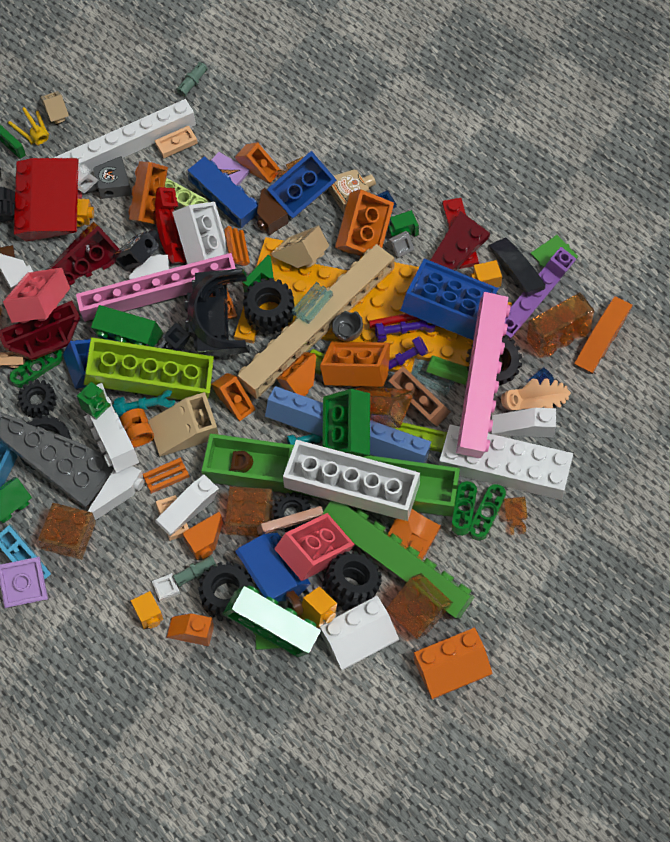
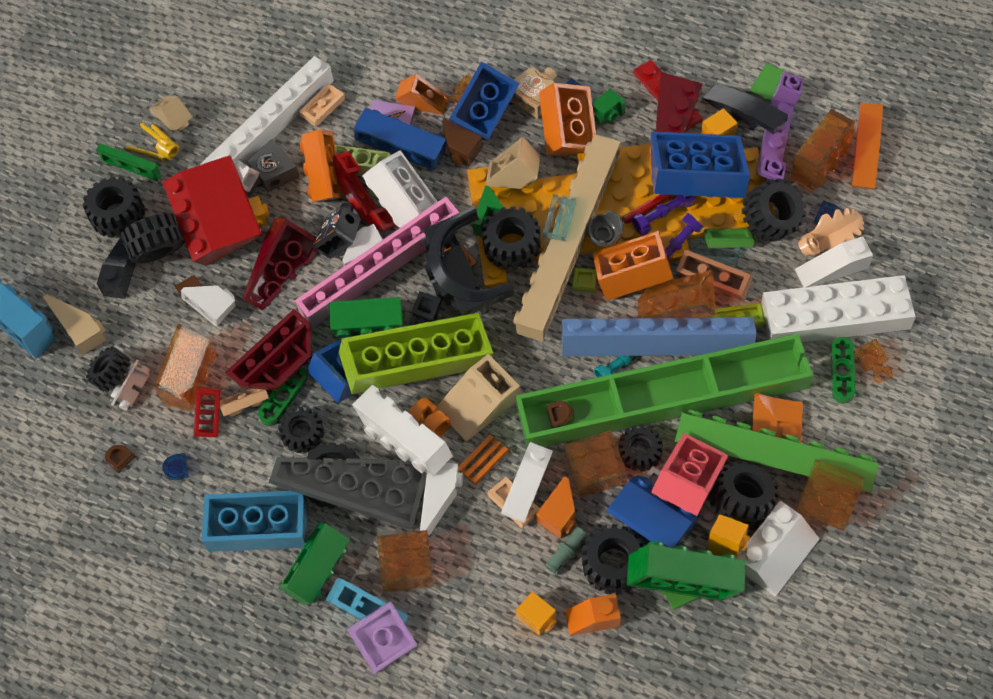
camera: 20 degrees left, 0 degrees up
coral brick [3,268,70,323] -> none
green brick [77,382,111,420] -> none
teal piece [113,390,176,417] -> none
white tile [152,573,180,602] -> none
sand green pin [176,62,208,97] -> none
orange slope [211,373,256,421] -> none
orange tile [224,226,250,266] -> none
nougat tile [257,506,323,535] -> none
orange slope [276,352,316,396] -> none
white brick [283,440,420,521] -> none
reddish brown tile [286,590,303,617] -> none
green slope [323,389,370,457] -> none
light grey tile [389,231,414,258] -> none
orange slope [414,627,493,699] -> none
green beam [451,481,477,536] -> none
bright pink brick [456,292,510,458] -> none

